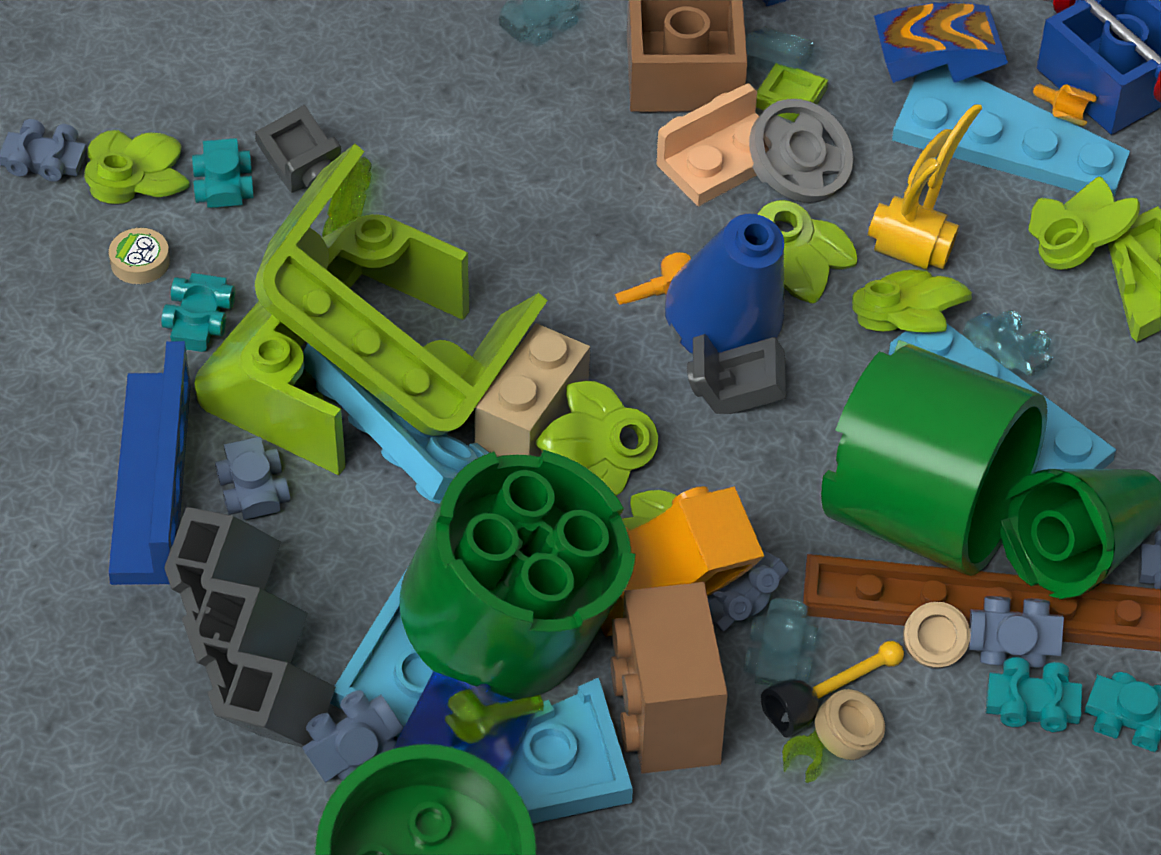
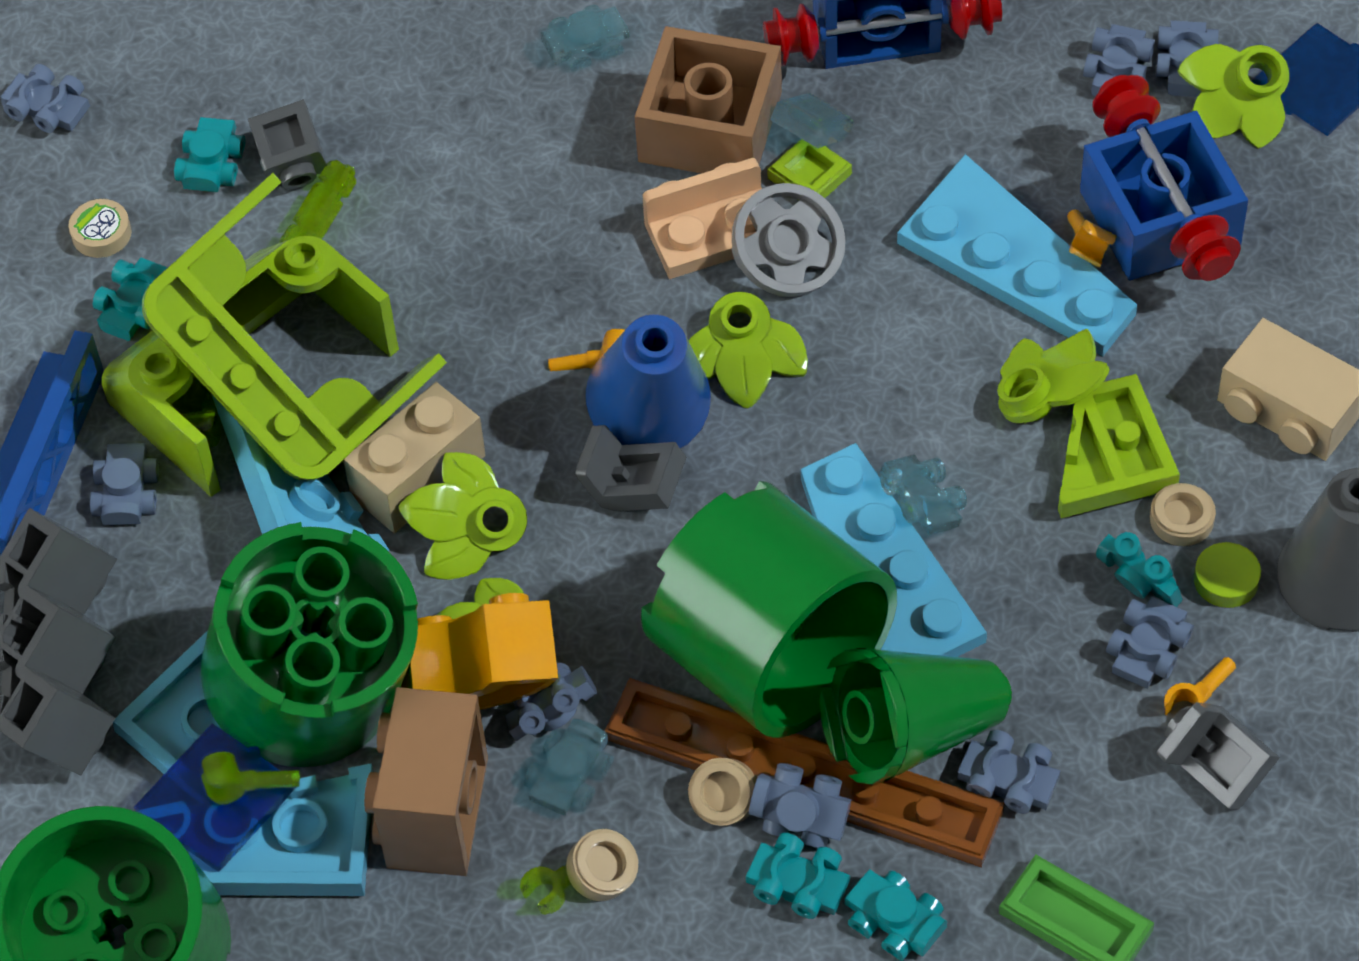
camera: 20 degrees right, 5 degrees up
lime plate [85,130,190,204] -> none
sand blue piece [302,690,405,783] -> none
black hinge [761,641,904,738] -> none
lime plate [852,270,972,332] -> none
yellow plant [867,104,982,270] -> none
slope [874,2,1008,83] -> none

